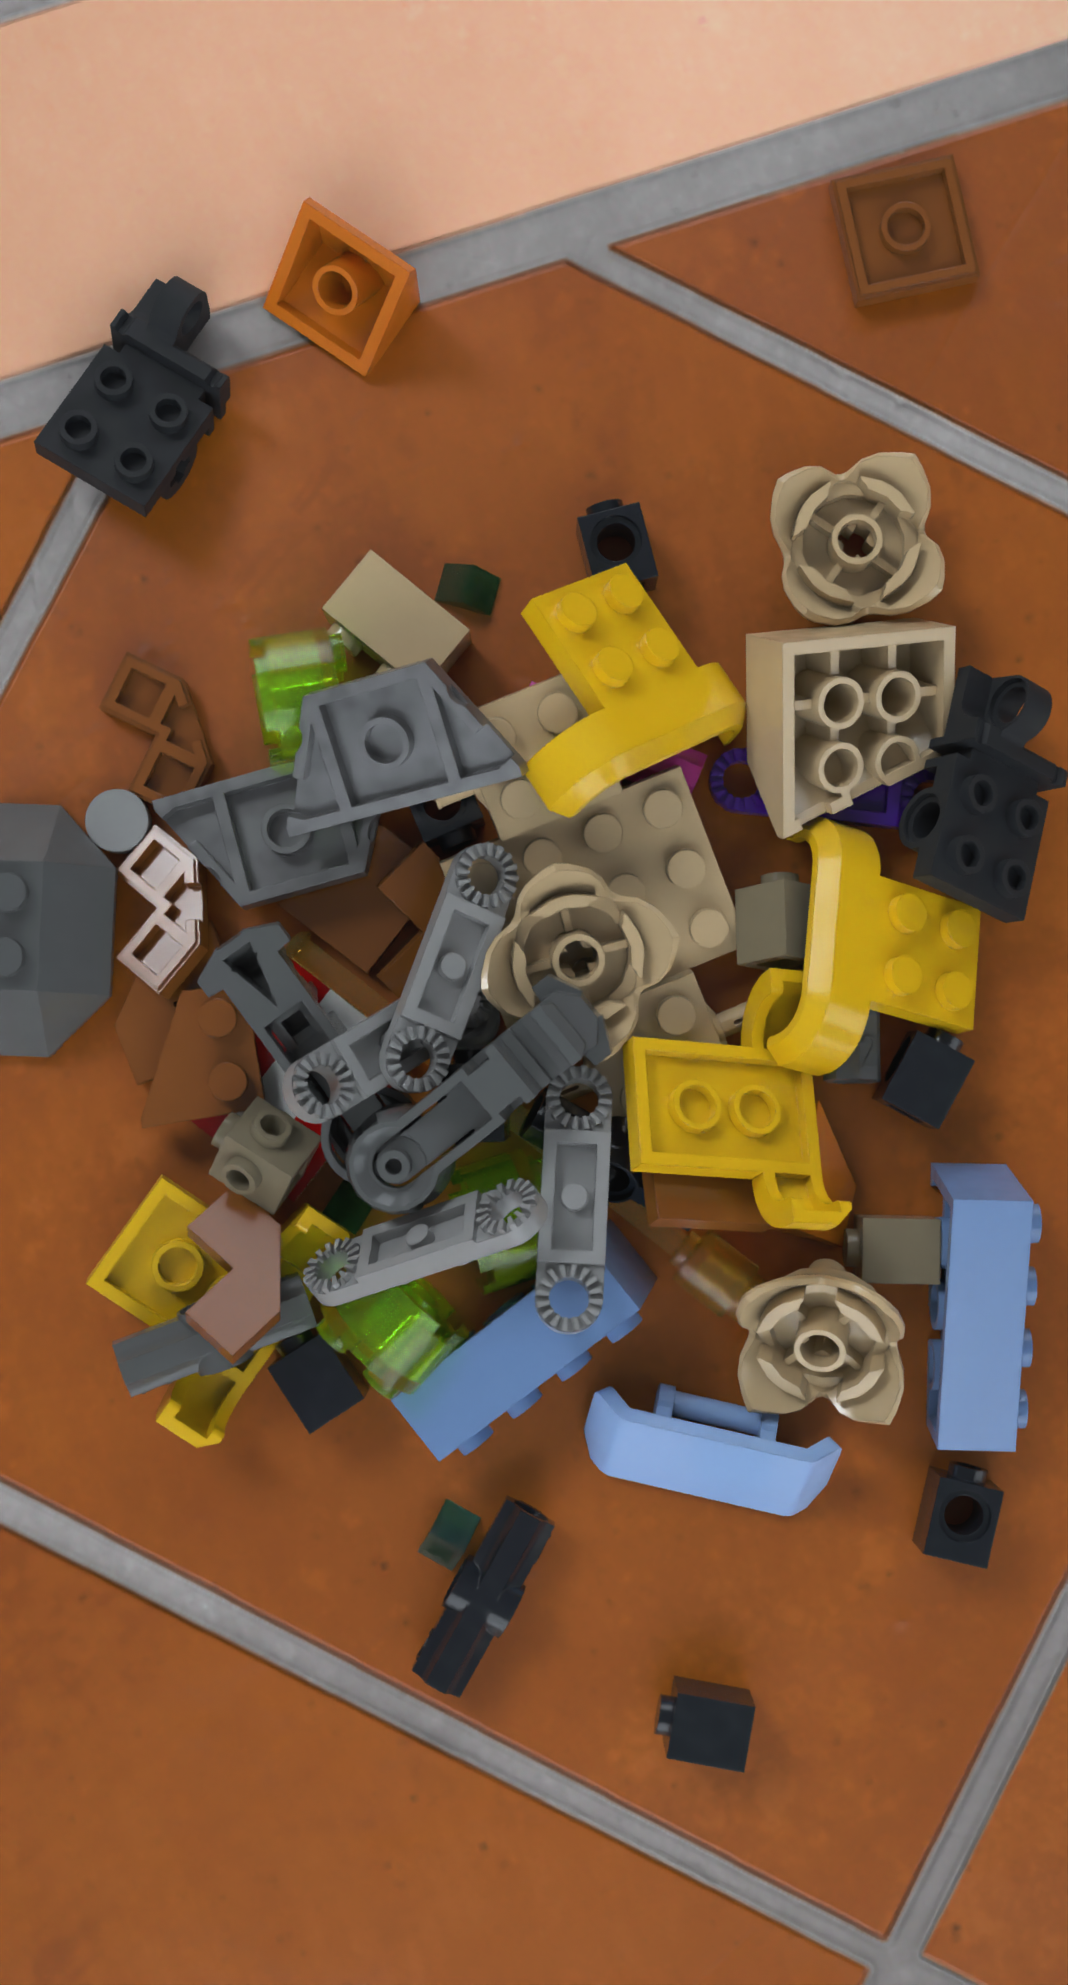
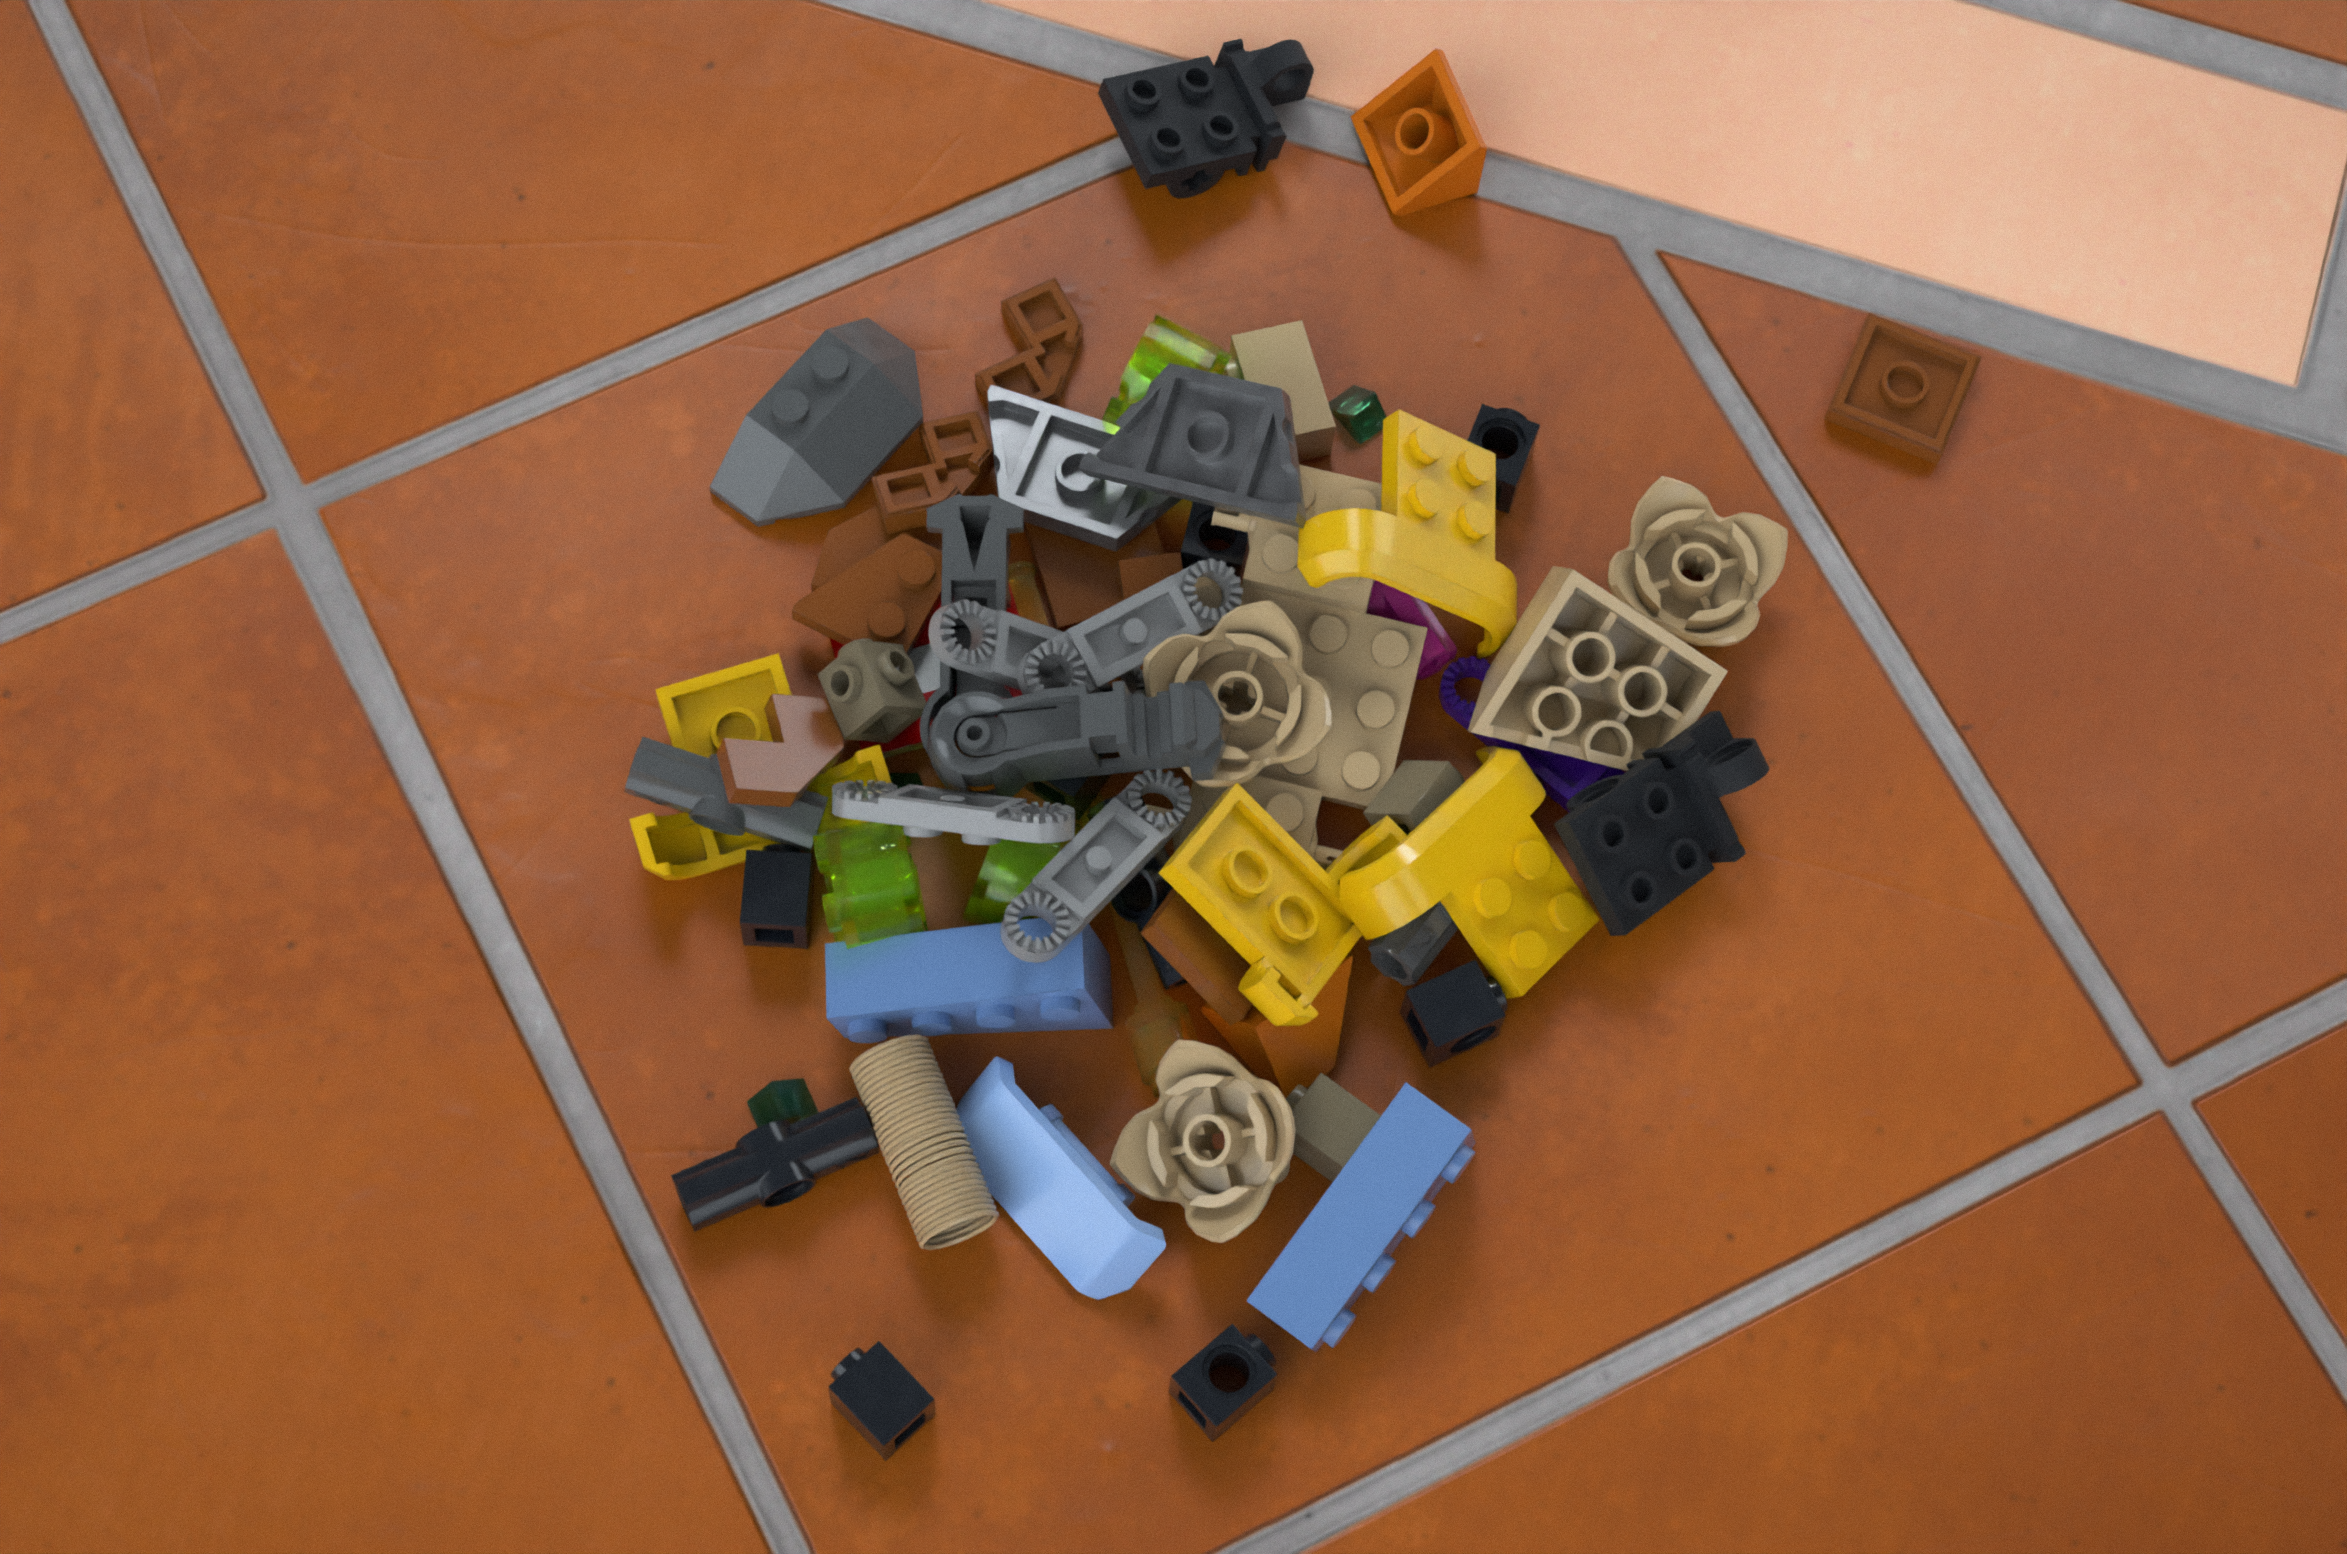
camera: 30 degrees right, 20 degrees down
light grey tile [85,789,152,854] -> none
none -> tan piece [849,1034,999,1250]

